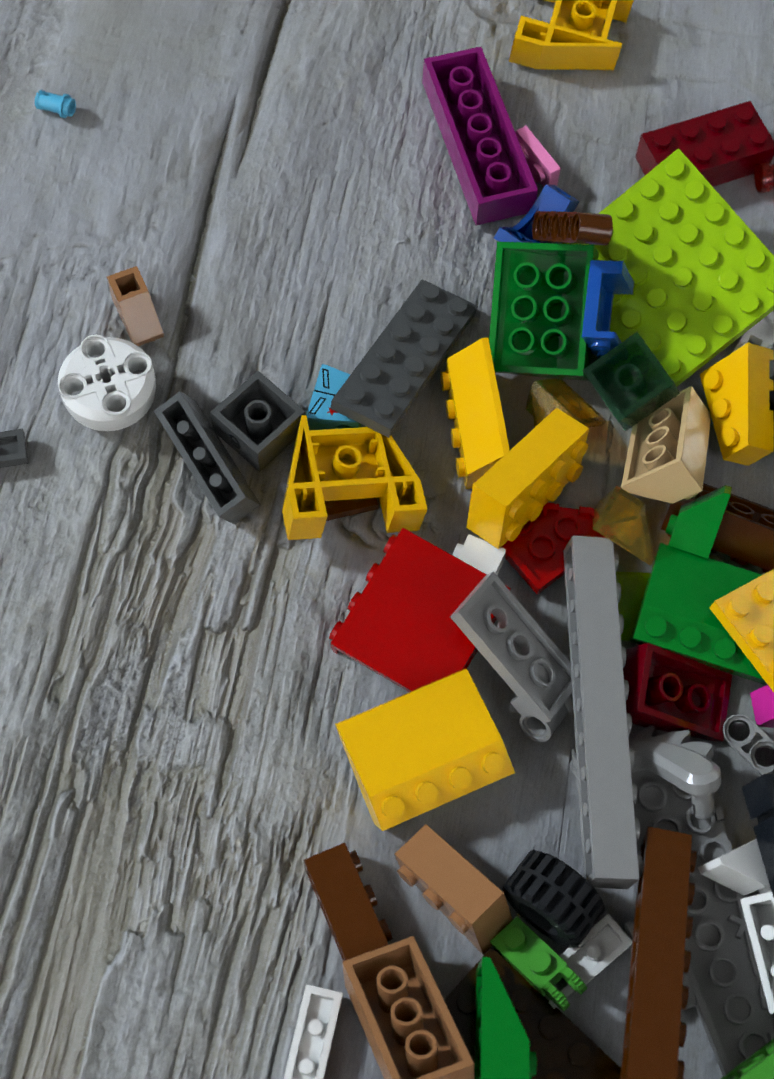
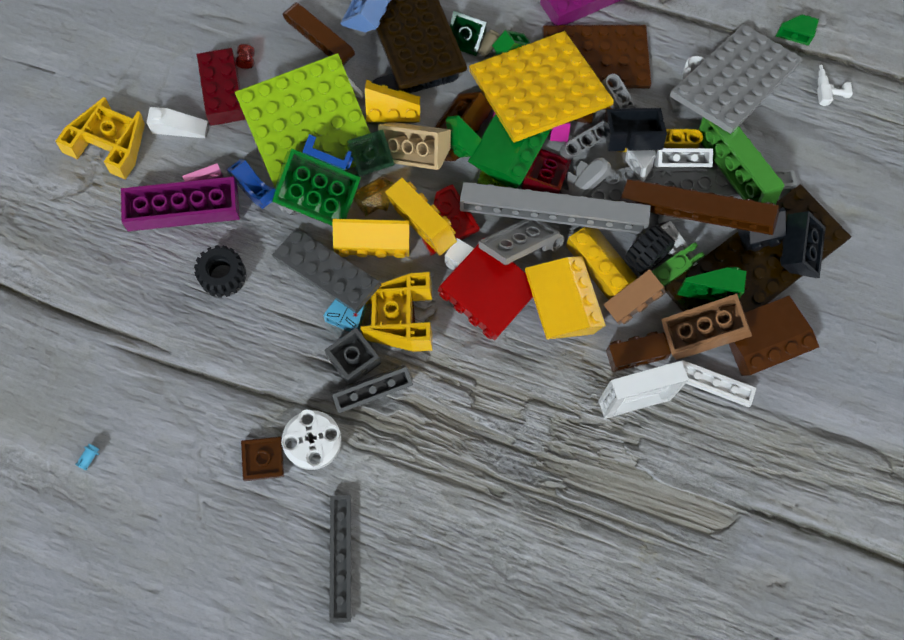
camera: 80 degrees left, 5 degrees up
medium nougat slope [107,266,164,346] -> none
reddish brown beam [532,211,613,246] -> none
clear yellow slope [592,486,655,566] -> none
none -> white slope [146,107,208,138]
none -> black tyre [194,245,246,298]
none -> reddish brown plate [241,436,284,481]
none -> yellow slope [566,227,638,300]
none -> white window [598,361,689,419]

